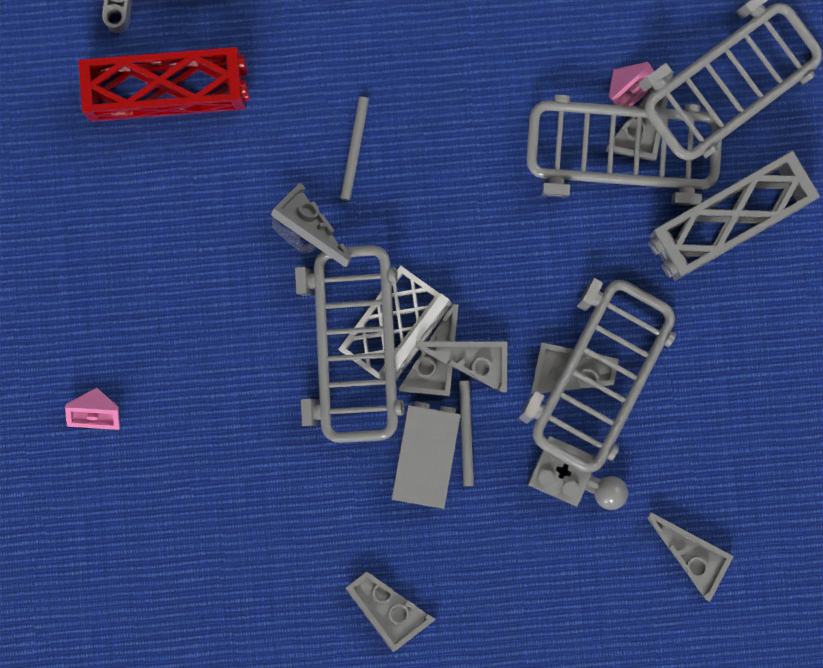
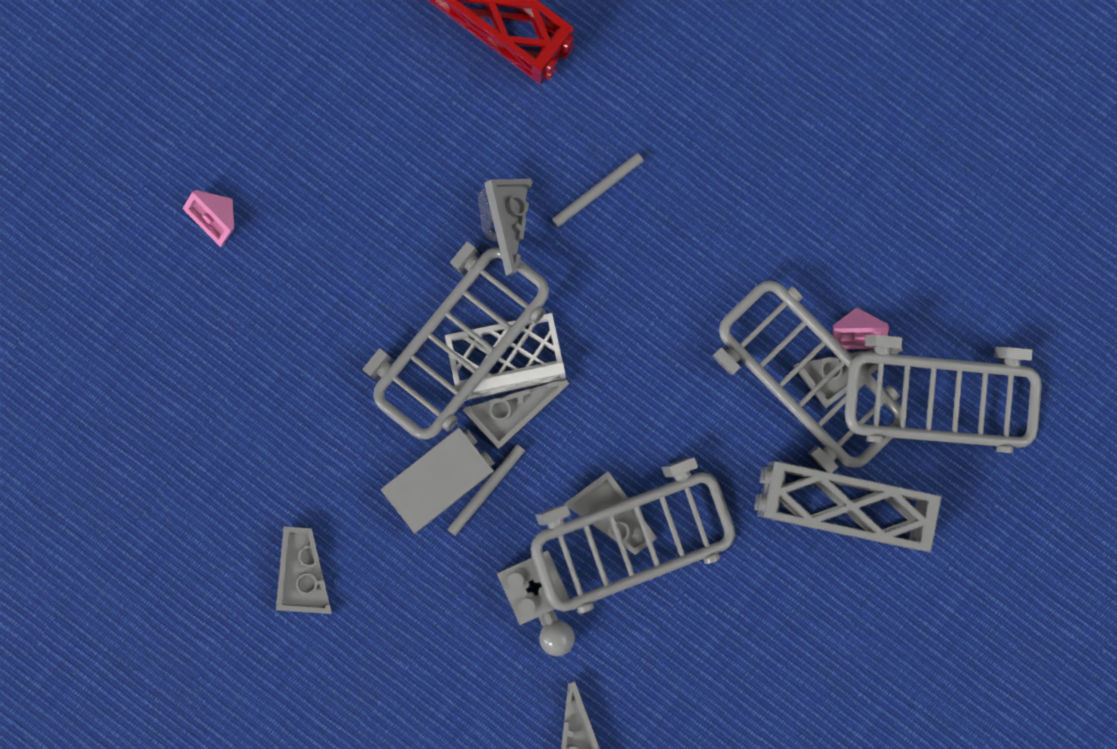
camera: 30 degrees right, 0 degrees up
light grey wing [416,341,507,392] -> none

